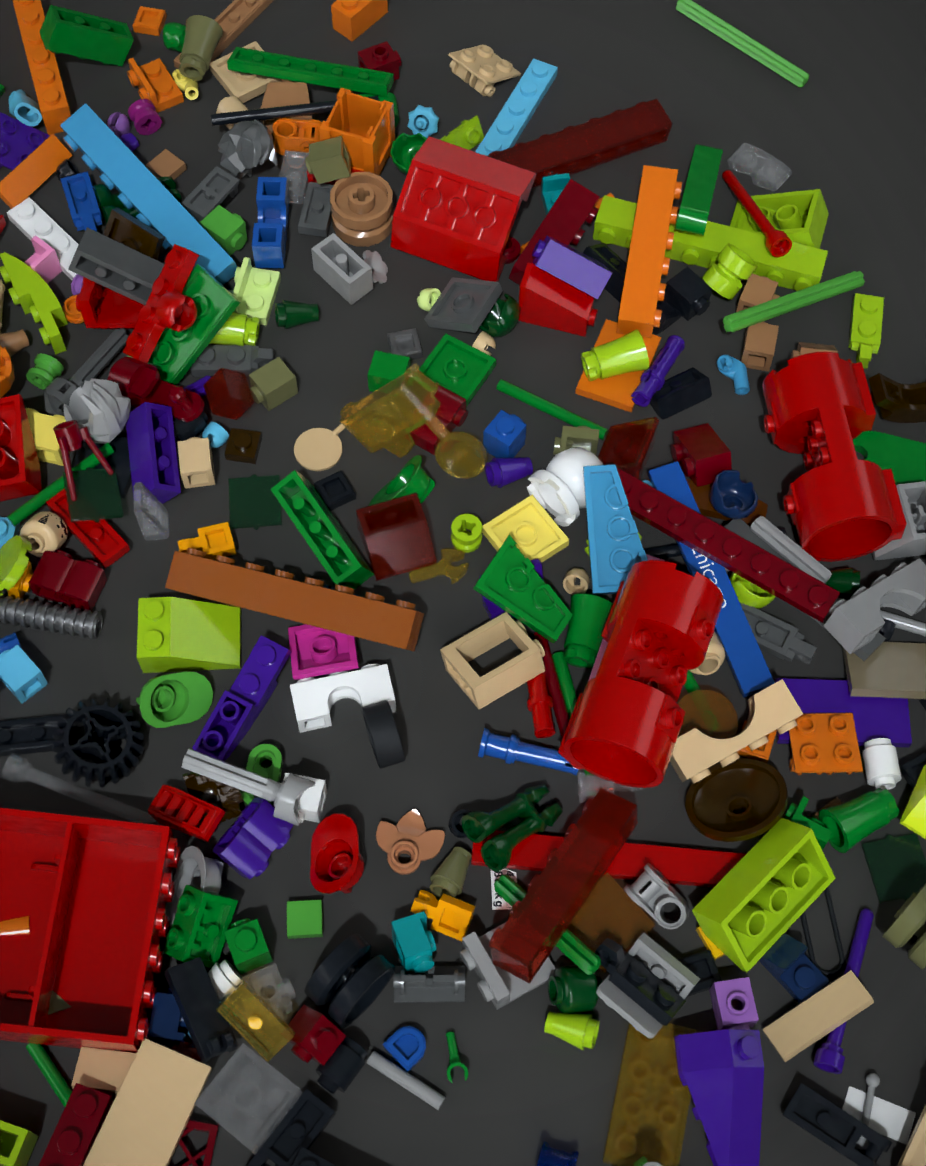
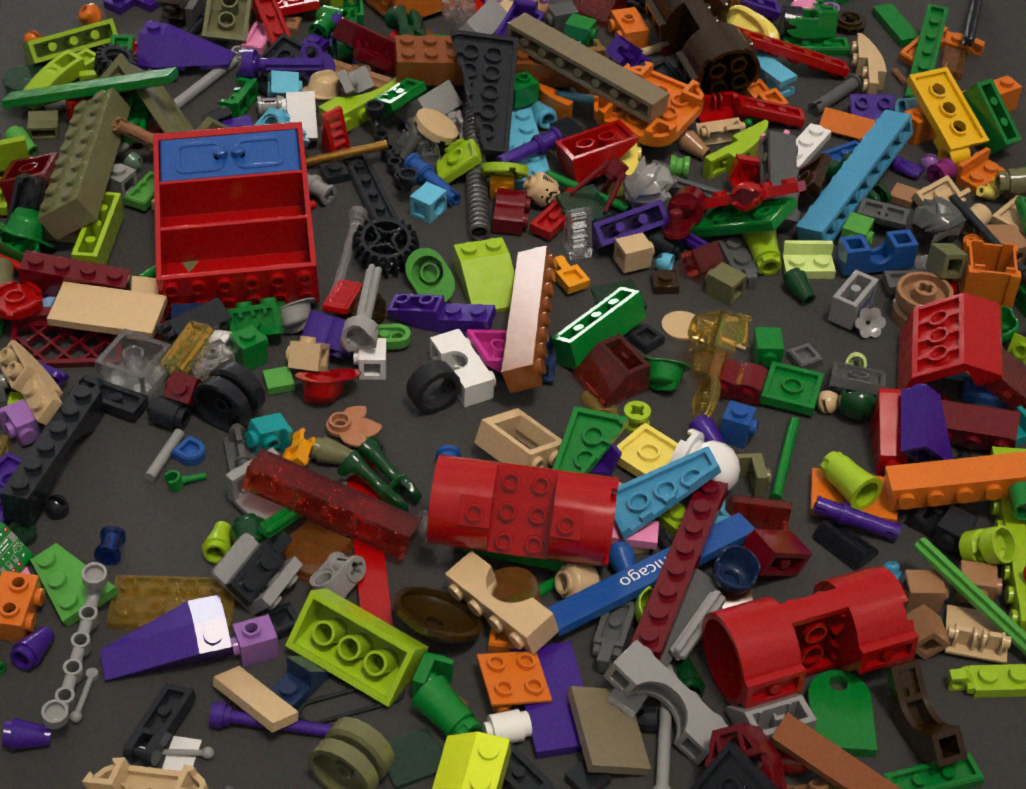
camera: 75 degrees right, 20 degrees down
none -> tan brick [286,336,330,372]
none -> yellow hinge [906,67,989,167]
none -> tan bracket [911,175,971,207]
none -> tan hinge [944,605,1011,664]

